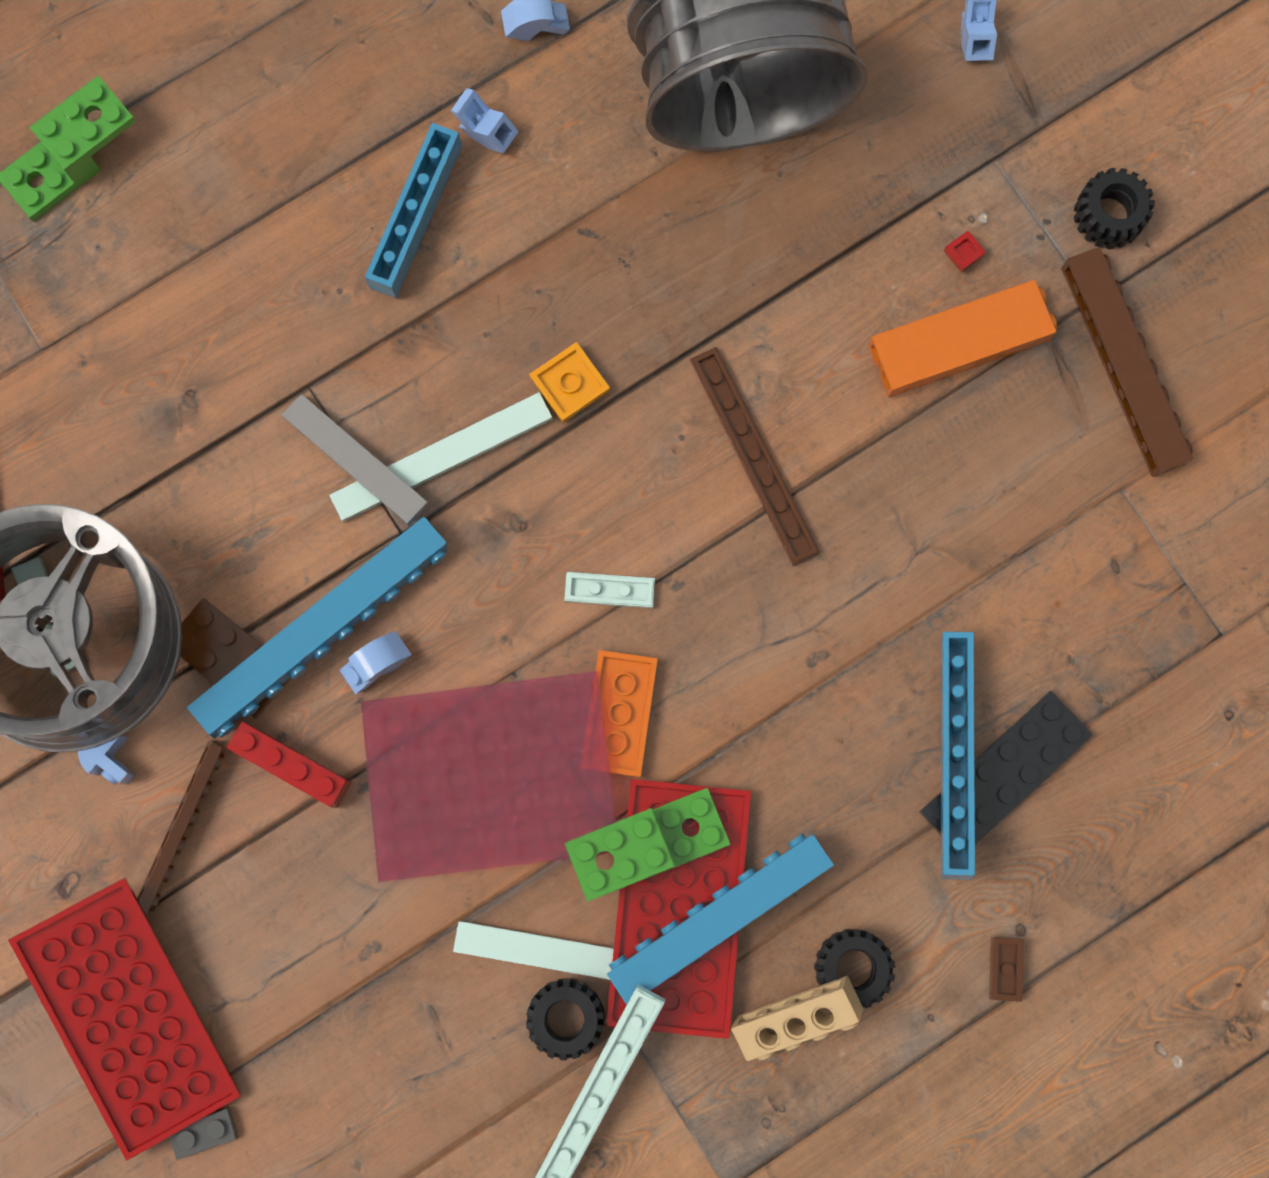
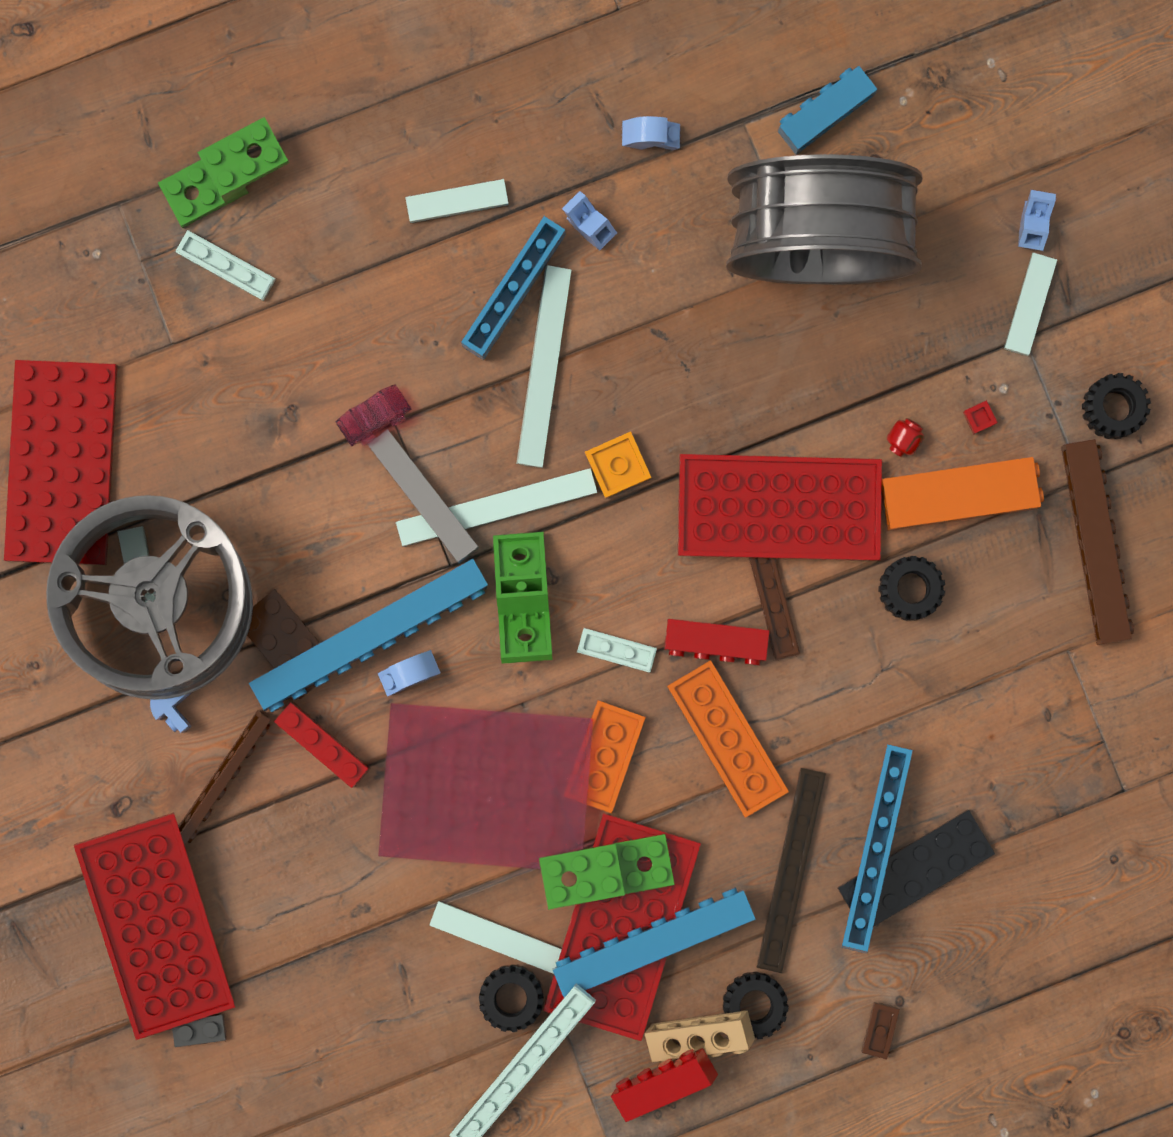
camera: 10 degrees right, 5 degrees up
none -> light aqua tile [175,230,276,301]
none -> clear pink brick [335,384,411,447]
none -> light aqua tile [405,179,509,223]
none -> bright green bracket [493,532,553,664]
none -> light aqua tile [516,265,571,468]
none -> red brick [611,1048,718,1122]
none -> red brick [664,619,769,666]
none -> orange plate [667,660,789,818]
none -> red plate [677,454,882,561]
none -> dark brown tile [756,768,826,973]
none -> black tyre [878,556,945,621]
none -> red head [886,418,925,457]
none -> light aqua tile [1004,253,1057,356]

